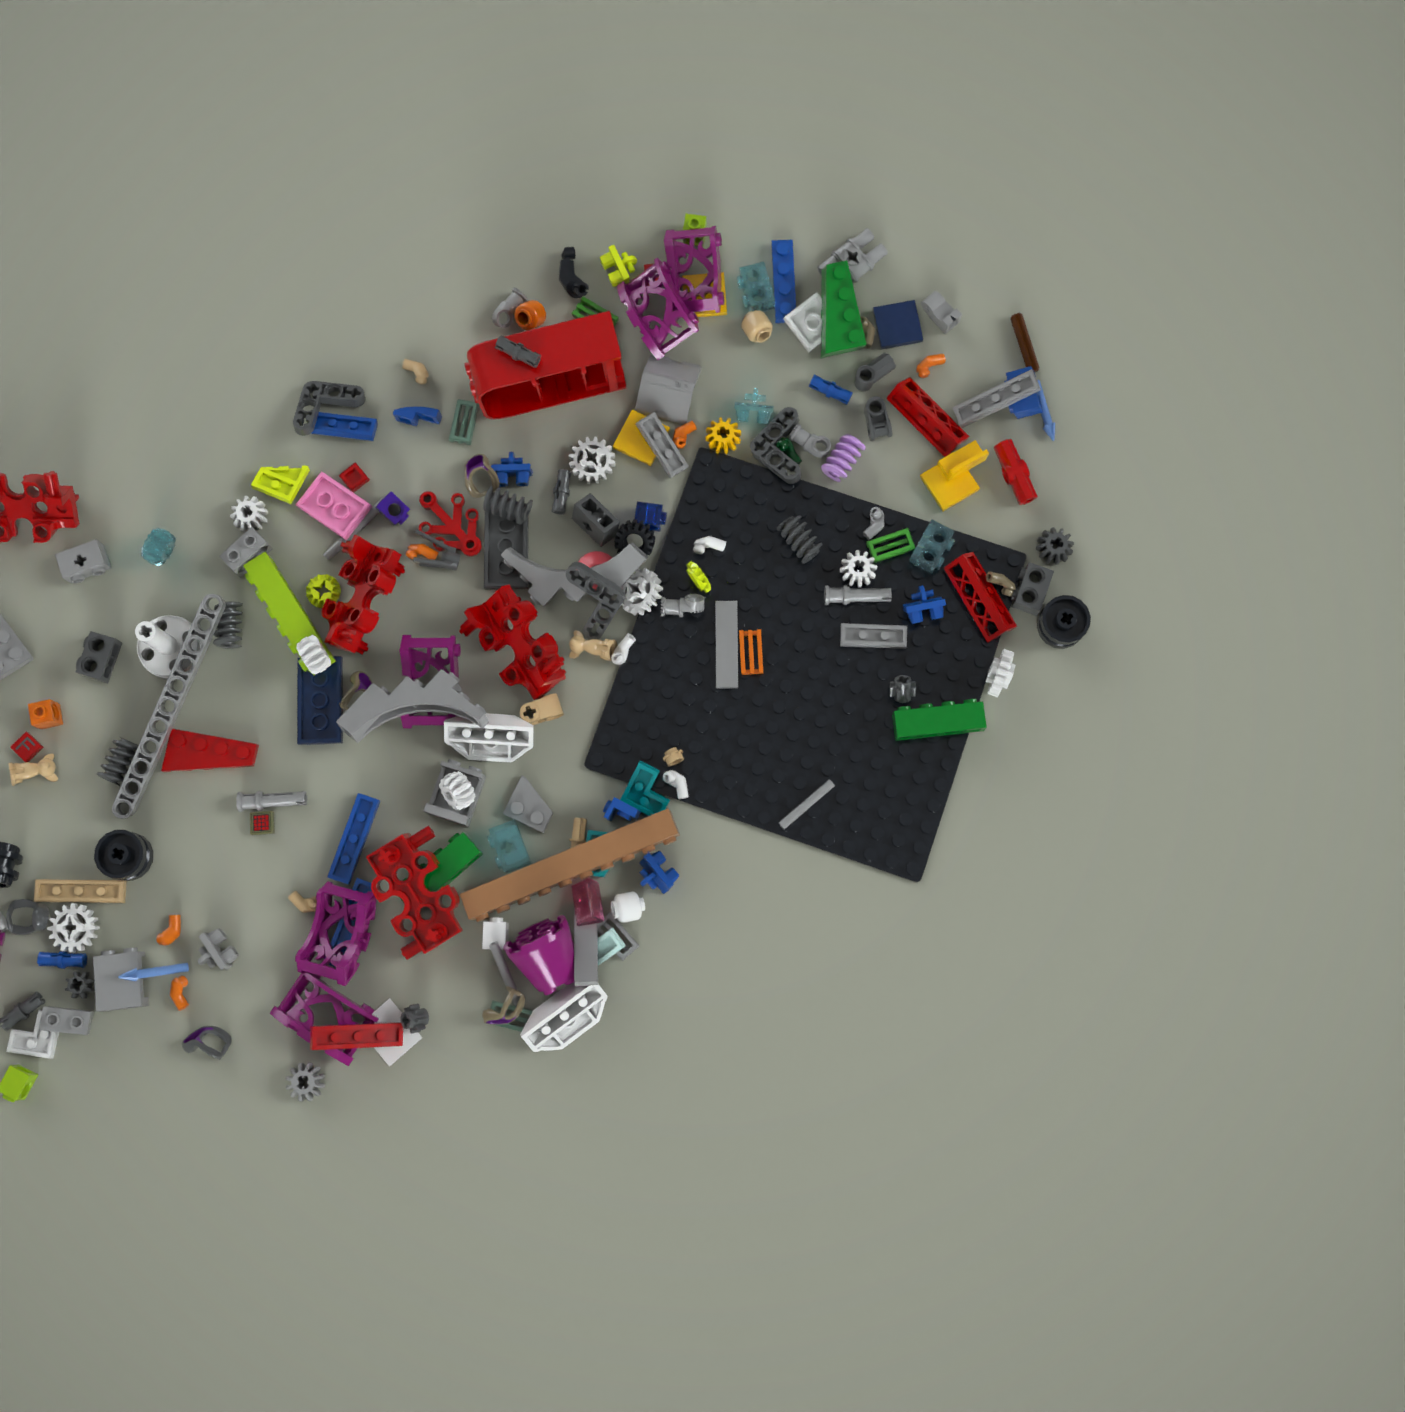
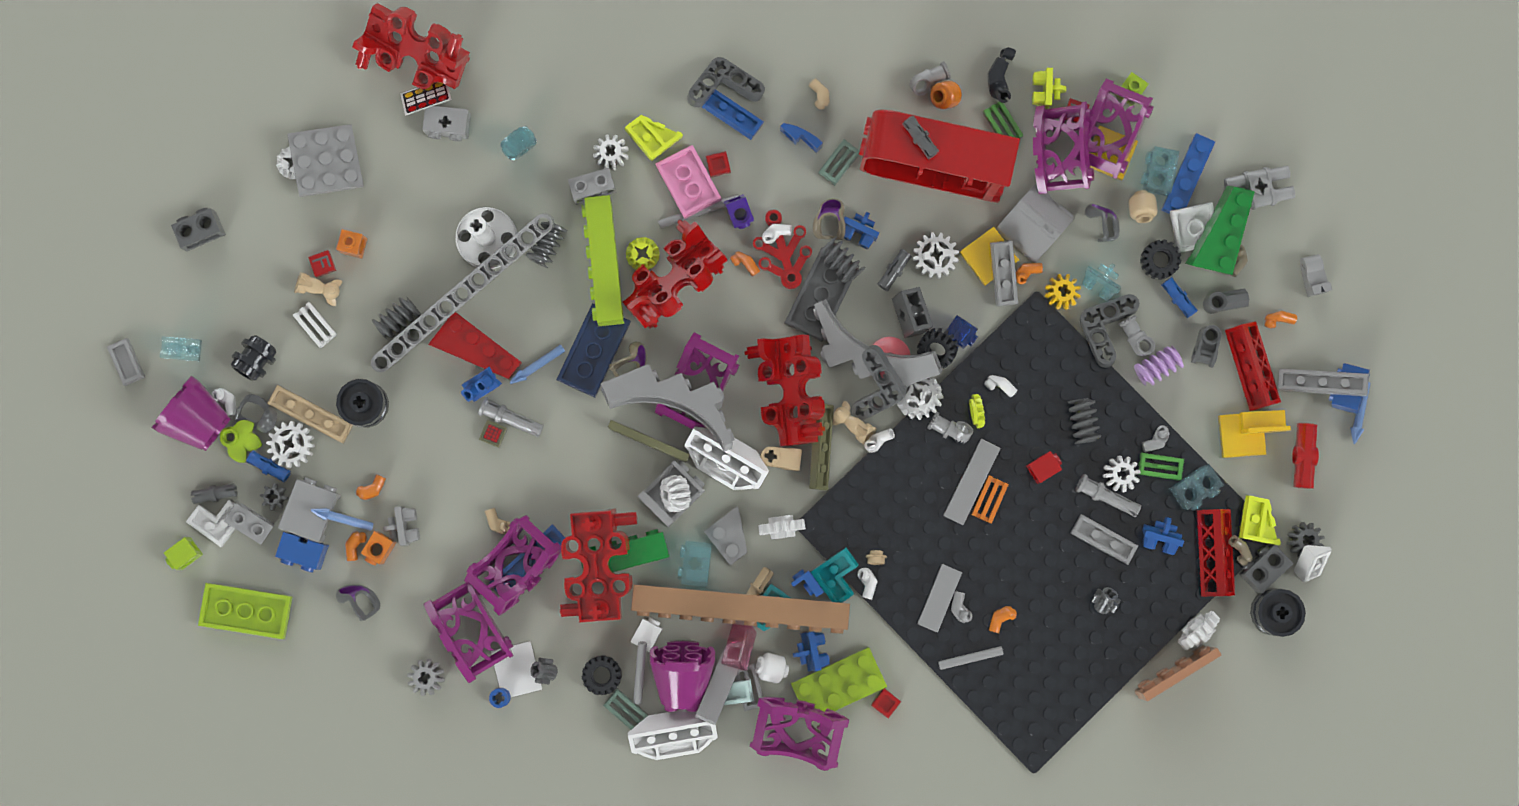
camera: 20 degrees right, 5 degrees up
dark grey brick [76,631,122,684] -> none
white gear [296,635,331,674] -> none
red plate [310,1022,403,1050] -> none
blue plate [327,793,380,885] -> none
dark grey plant [413,529,461,571] -> none
dark tan piece [482,986,525,1025] -> none
dark green arm [777,437,802,465] -> none
dark blue tile [873,300,923,349] -> none
green brick [892,699,987,741] -> none
reddish brown axle [1011,313,1040,373] -> none
none -> lime plate [198,583,293,639]
none -> lime plate [219,420,262,463]
none -> blue brick [275,532,329,573]
none -> white tile [293,302,337,348]
none -> orange brick [361,531,397,566]
none -> sticker [400,82,452,116]
none -> blue hips [461,367,502,402]
none -> blue bush [489,688,511,708]
none -> medium blue piece [510,344,565,384]
none -> black tyre [582,655,622,696]
none -> olive tile [608,420,690,463]
none -> magenta fence [750,697,850,771]
none -> white gear [758,515,806,539]
none -> white arm [762,224,792,244]
none -> lime plate [791,647,887,722]
none -> olive tile [809,404,834,491]
none -> red tile [871,688,901,719]
none -> light grey tile [917,564,962,632]
none -> light grey arm [951,591,972,623]
none -> orange arm [989,606,1017,633]
none -> red brick [1026,451,1062,484]
none -> dark grey piece [1085,204,1120,242]
none -> nougat plate [1135,645,1222,701]
none -> black tyre [1140,239,1182,280]
none -> neon yellow wing [1239,495,1281,546]
none -> white slope [1294,545,1332,582]

